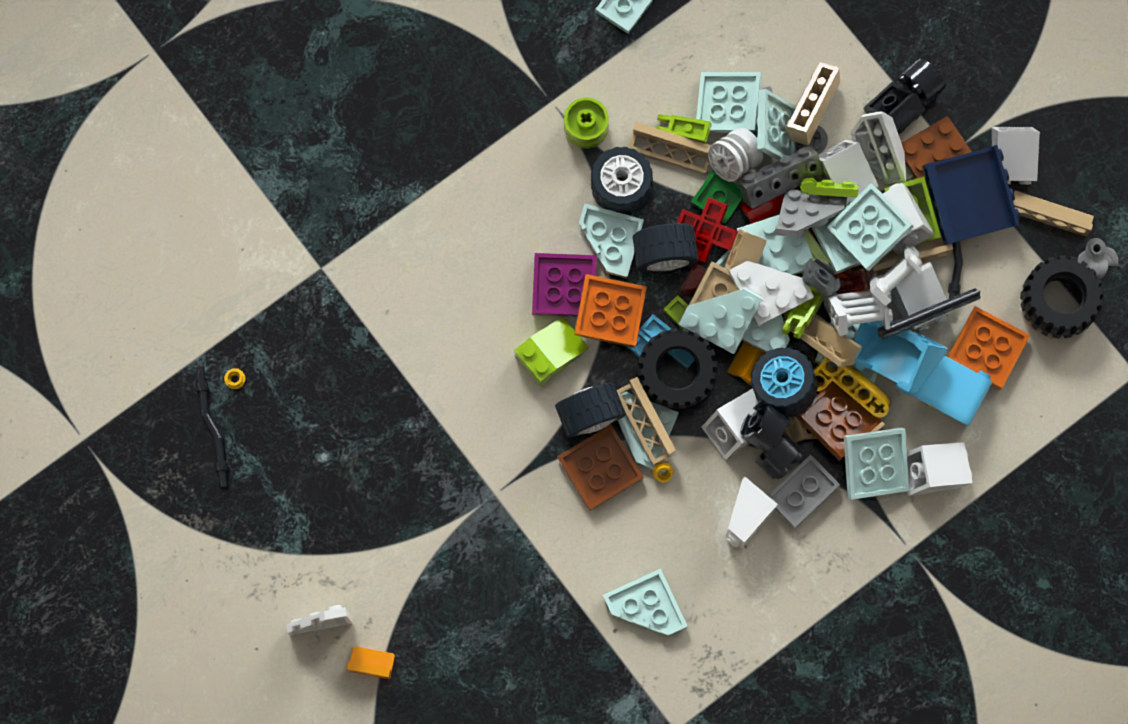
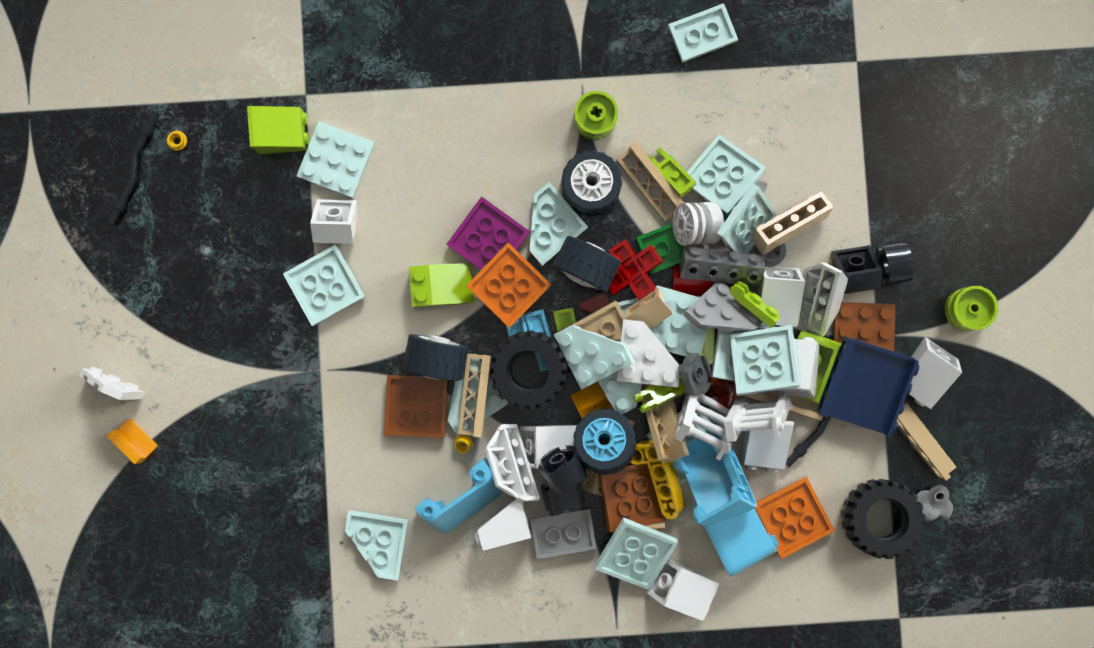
camera: 30 degrees right, 10 degrees up
black axle [877,288,981,339] -> none
none -> lime slope [247,106,310,154]
none -> light aqua plate [283,244,365,326]
none -> light aqua plate [297,121,375,198]
none -> white slope [310,199,357,244]
none -> medium azure windscreen [415,457,503,533]
none -> white wedge [485,424,540,502]
none -> lime wheel [945,286,998,331]

